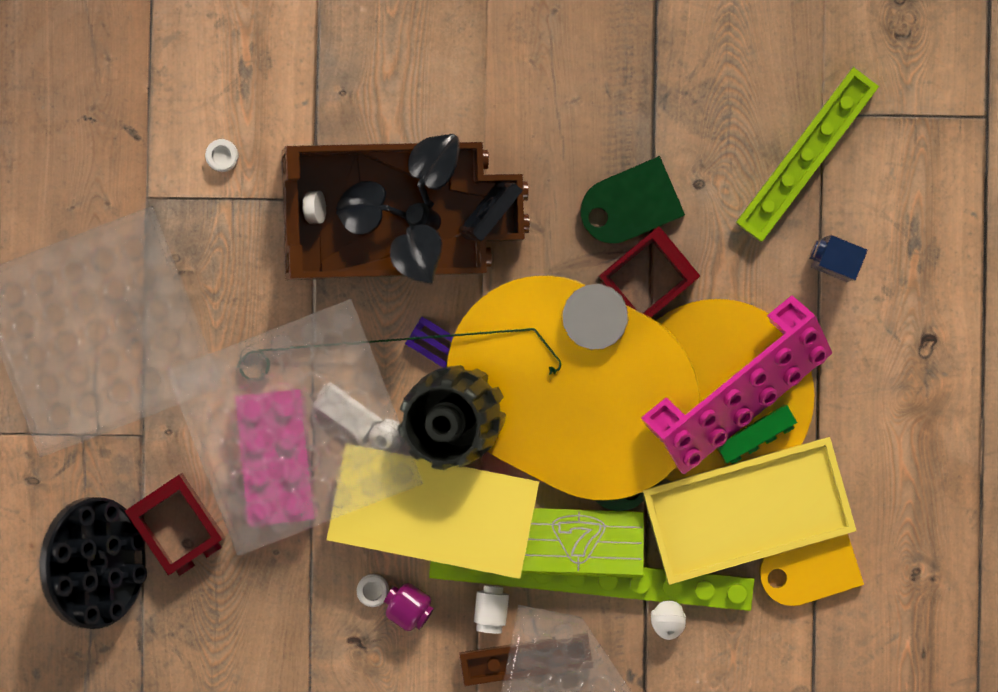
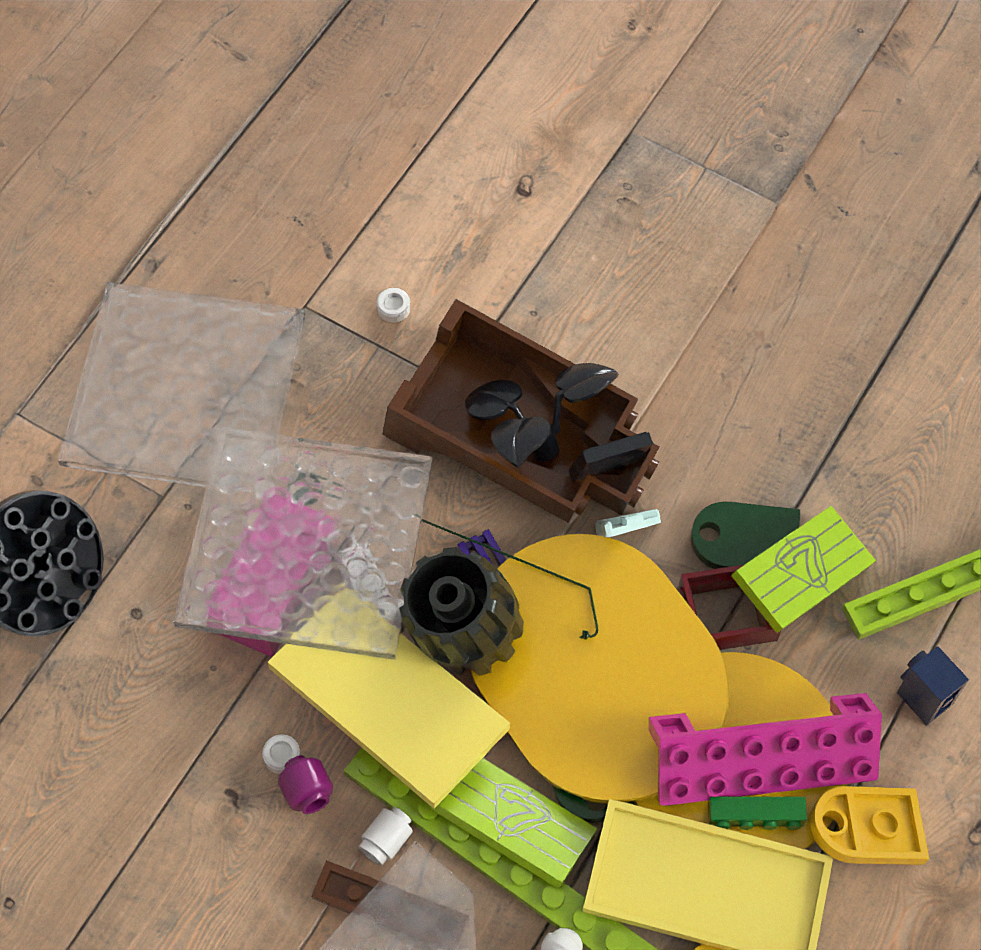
camera: 20 degrees right, 25 degrees down
dark red window [125,473,225,576] -> none
white tile [303,191,326,224] -> none
light grey tile [563,284,628,349] -> none
none -> light aqua tile [595,509,661,538]
none -> lime tile [731,506,876,633]
none -> yellow tile [810,786,929,865]

